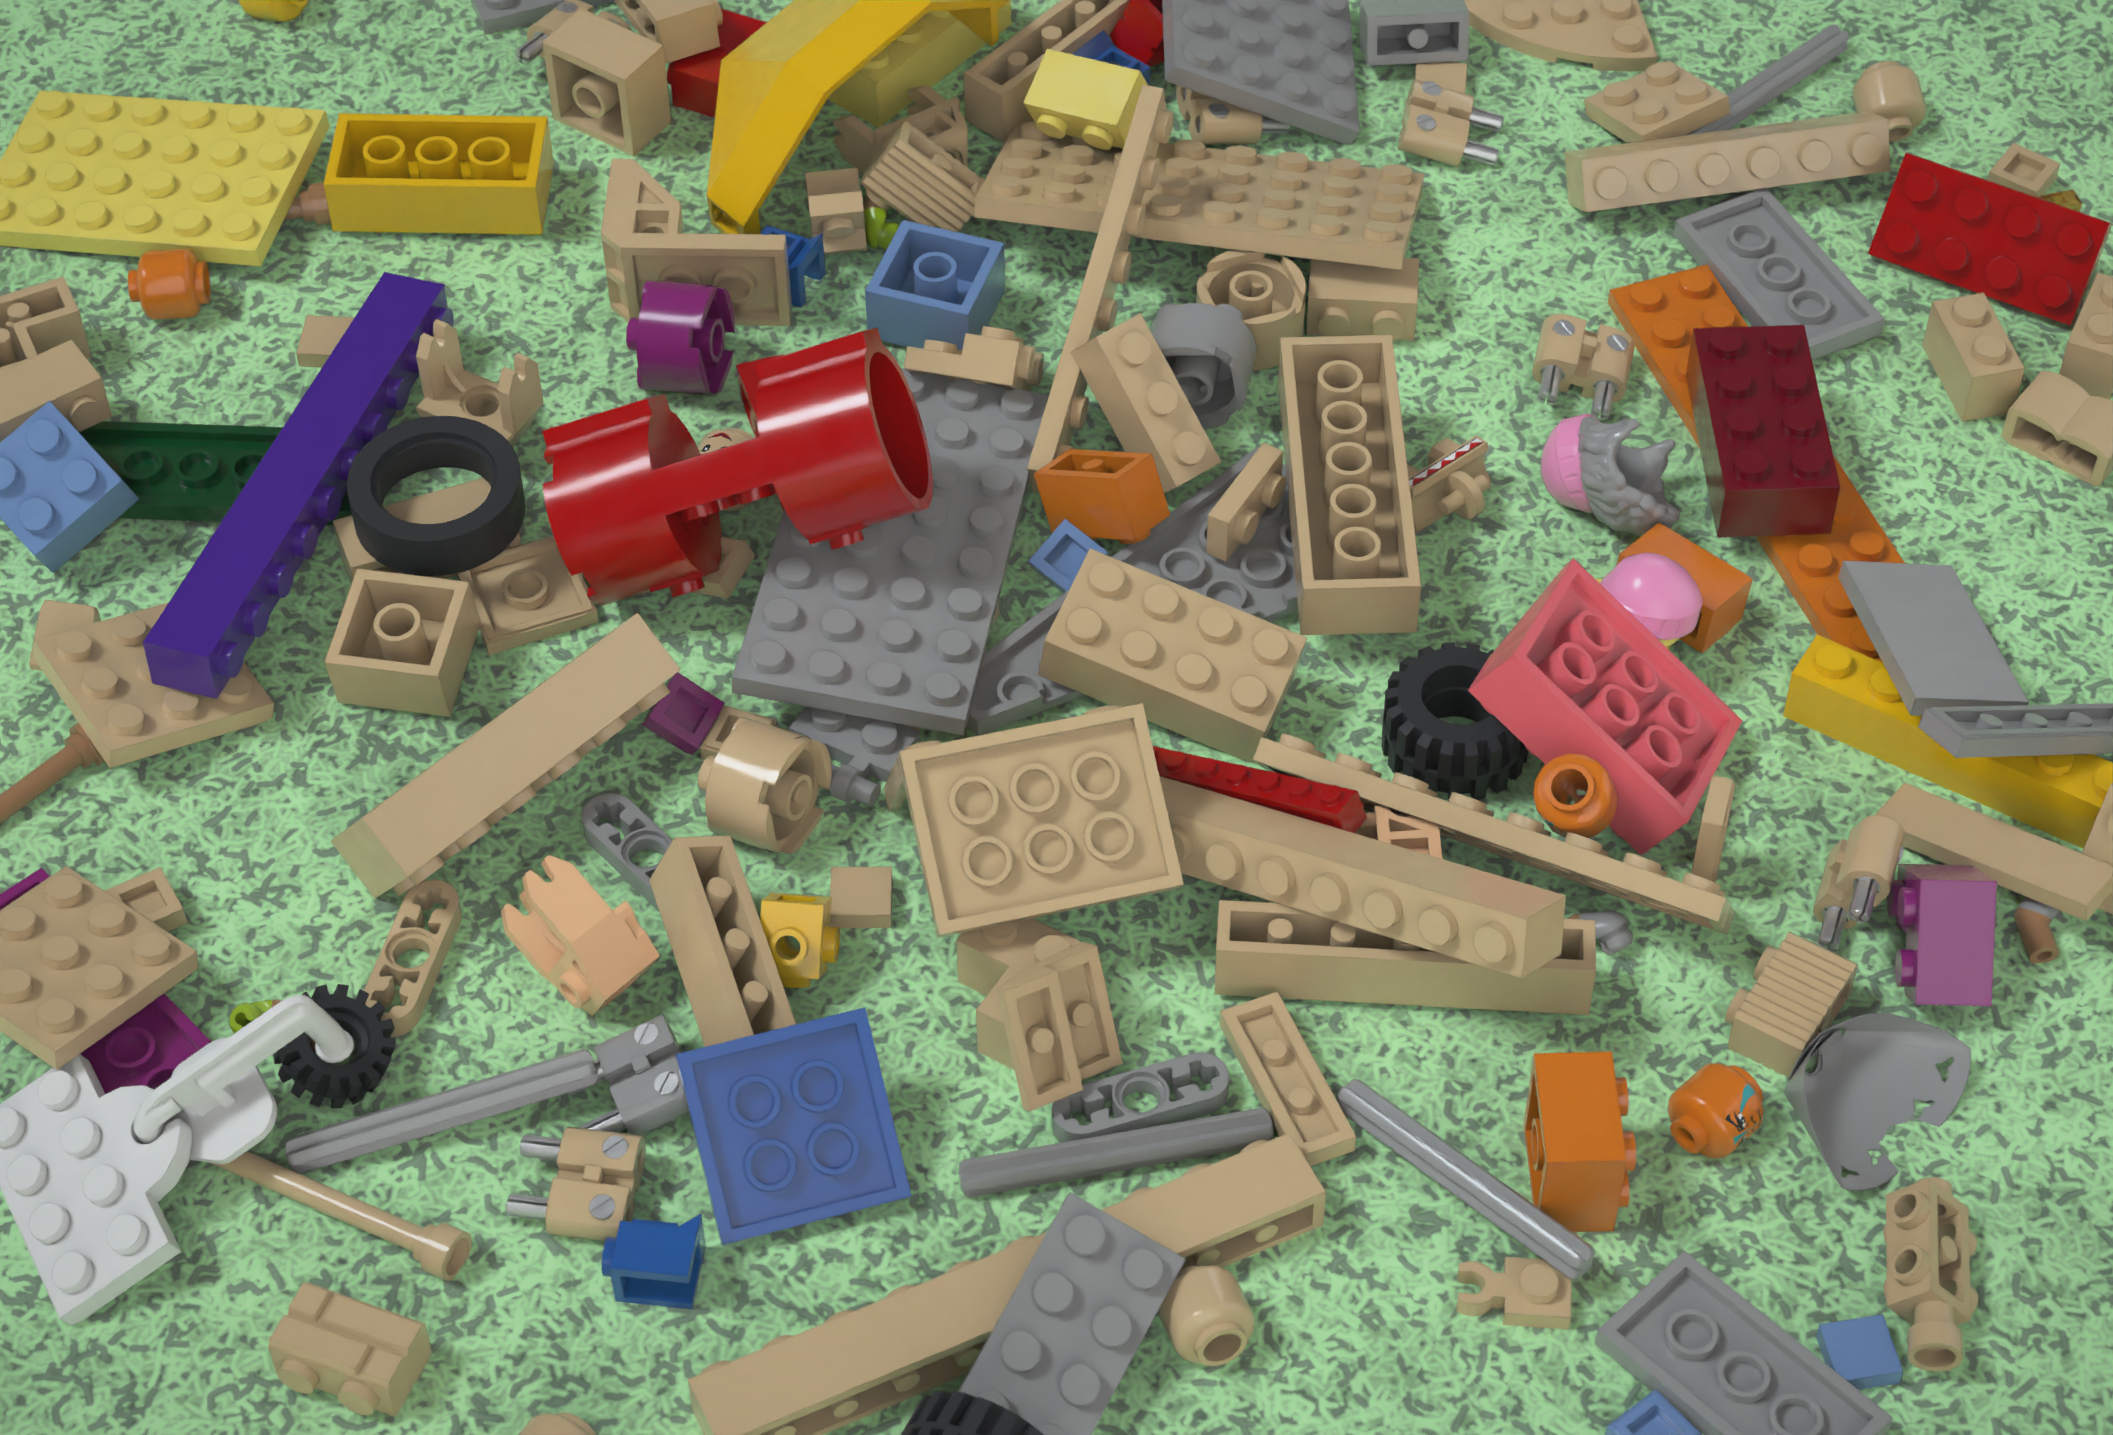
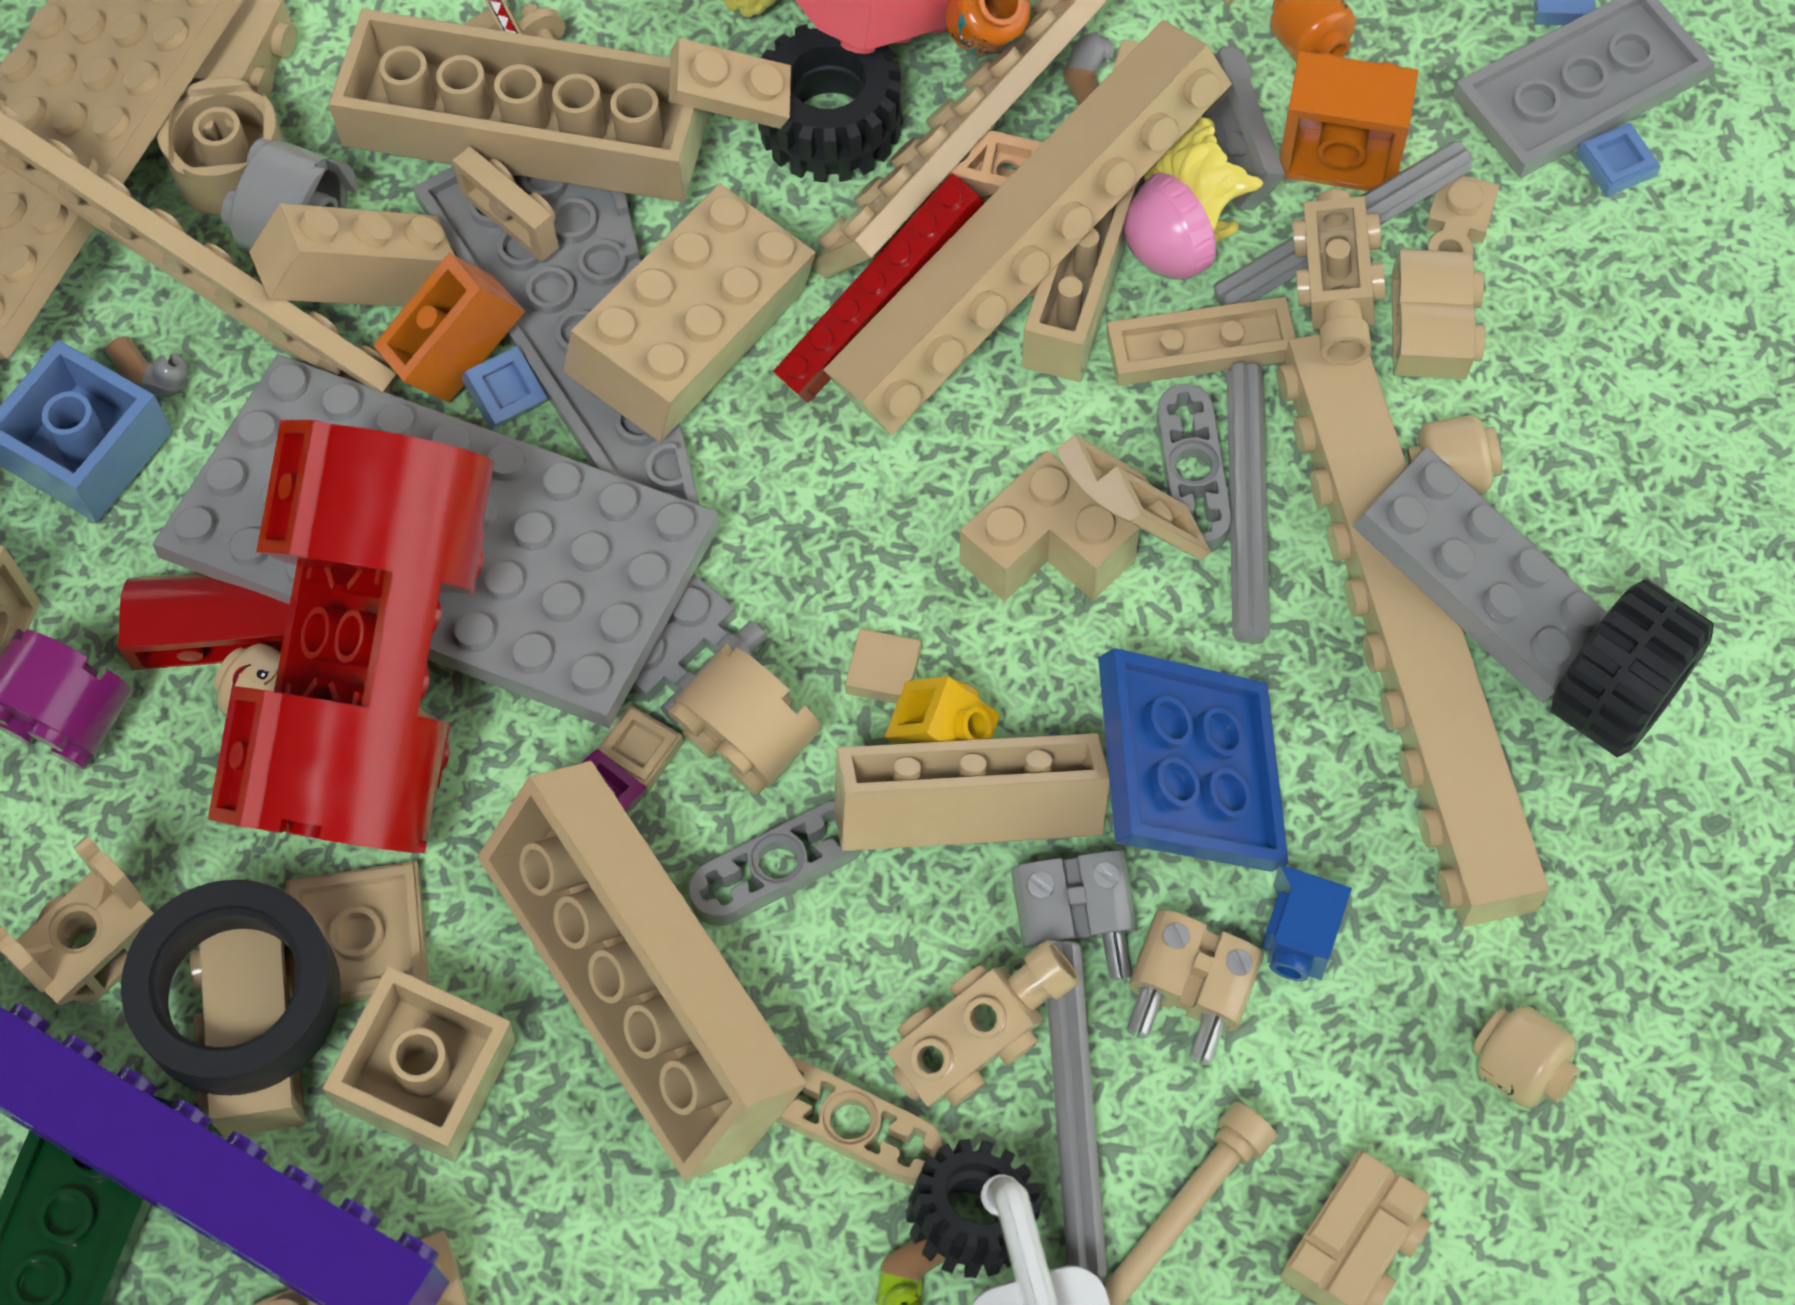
camera: 75 degrees left, 15 degrees up
light nougat piece [501,855,660,1017] -> none
tan bracket [883,703,1184,938] -> none
tan plate [904,326,1044,391] -> none
none -> arm [105,336,188,397]
none -> tan plate [669,38,791,129]
none -> tan brick [887,939,1080,1107]
none -> hair [1124,117,1263,280]
none -> light grey hinge [1202,45,1285,210]
none -> tan brick [1293,189,1386,365]
none -> tan brick [1391,249,1486,379]

